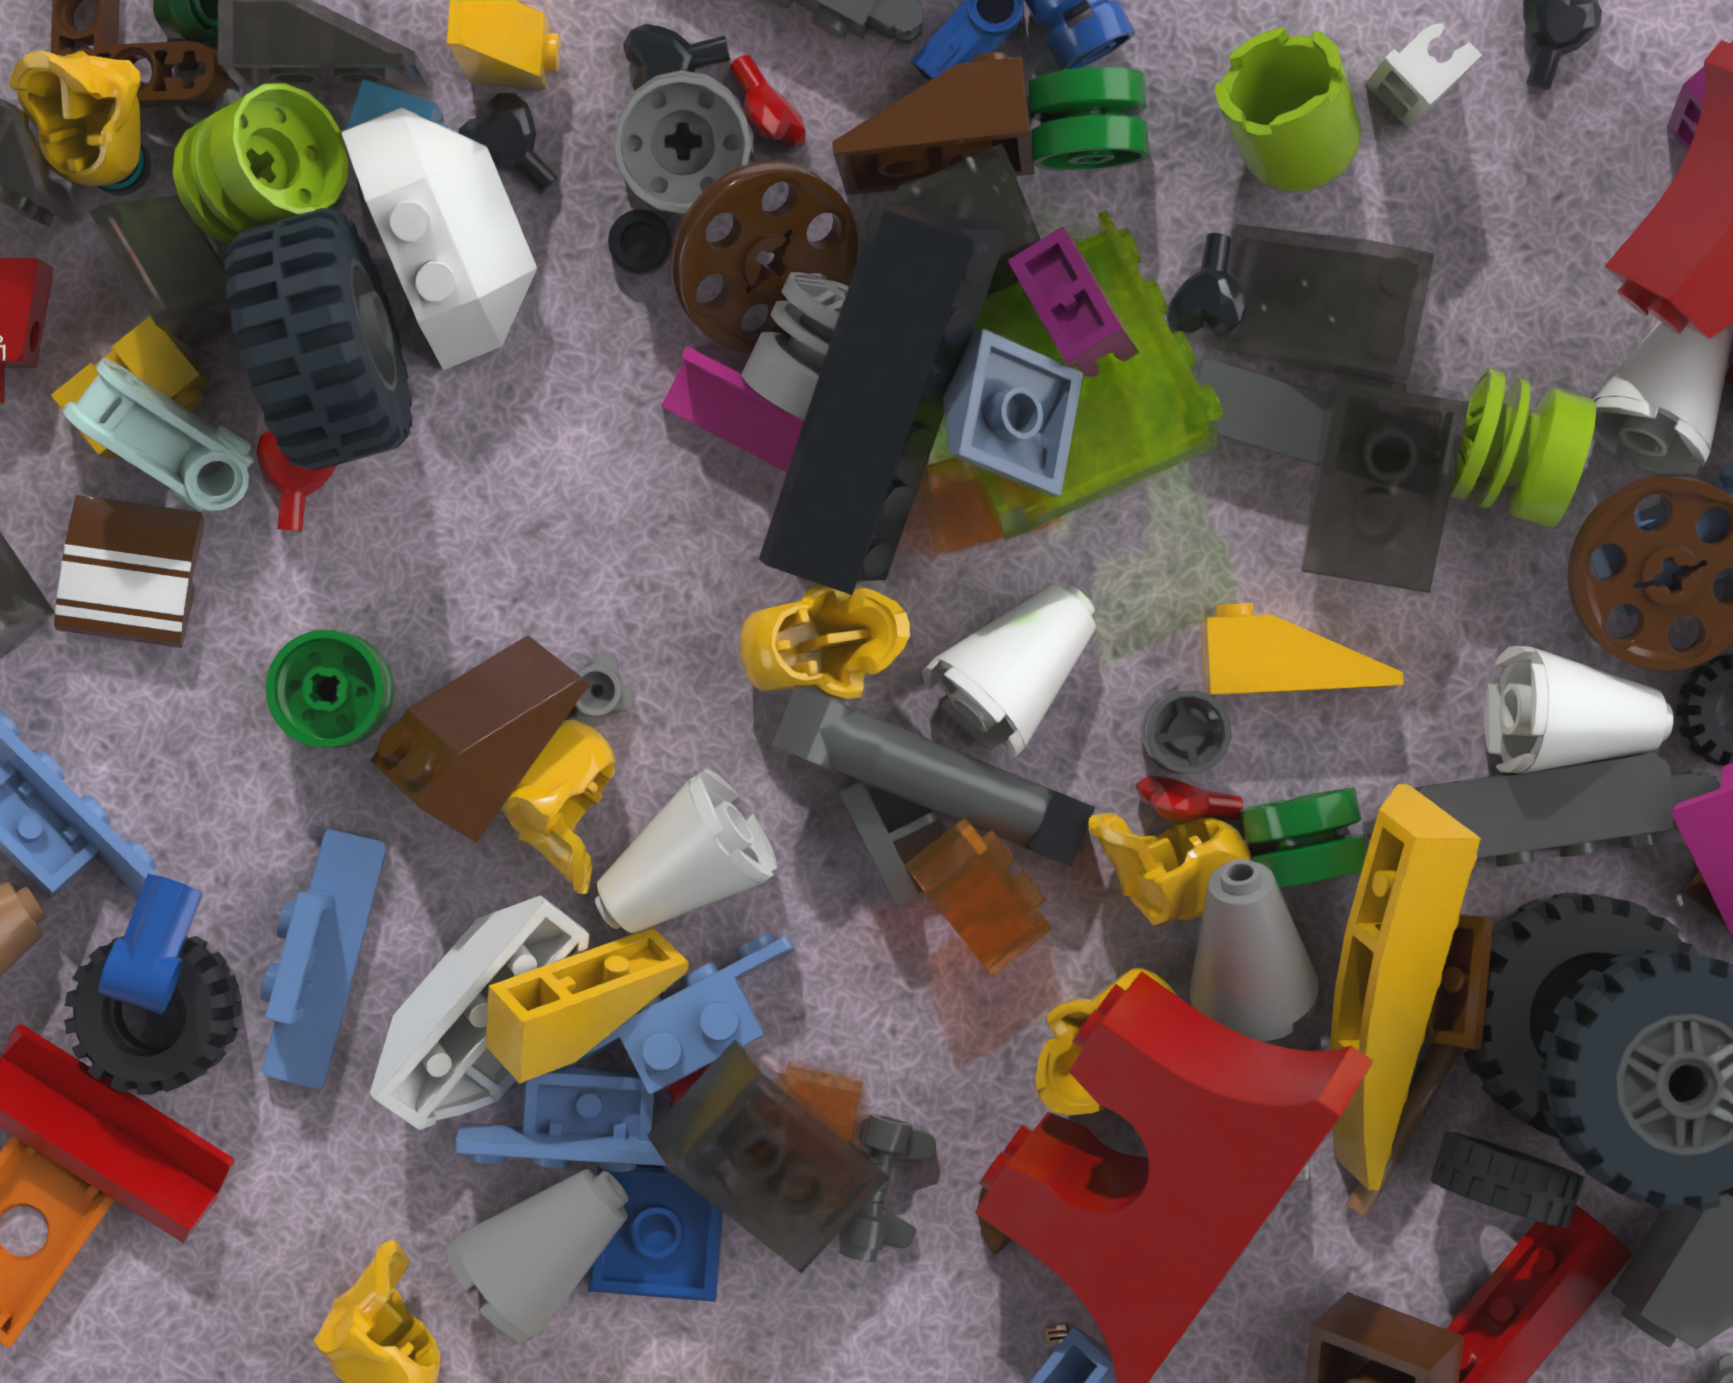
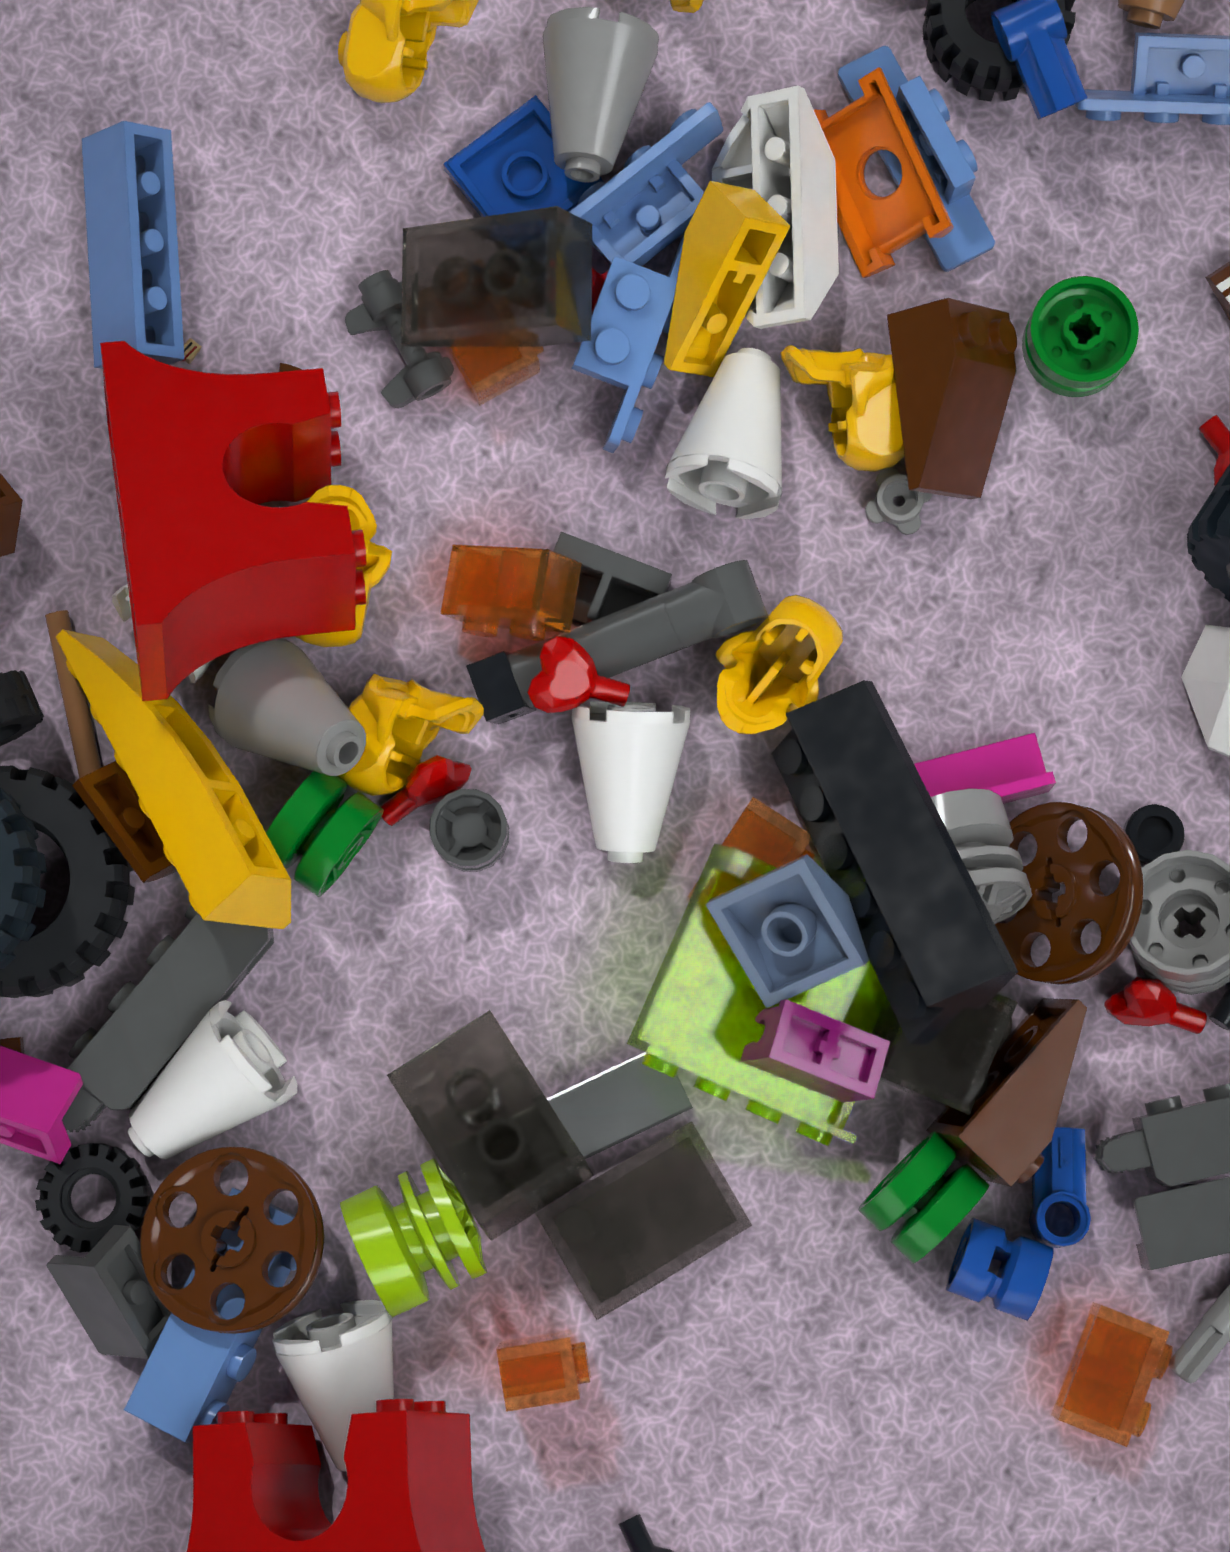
camera: 140 degrees right, 5 degrees down
black rock [1167,233,1246,333] -> none
yellow slope [1200,603,1404,695] -> none
lime cylinder [1214,27,1361,193] -> none
white hinge [1365,23,1482,129] -> none
none -> clear orange brick [496,1330,591,1412]
none -> red rock [527,636,630,713]
none -> orange piece [814,67,954,278]

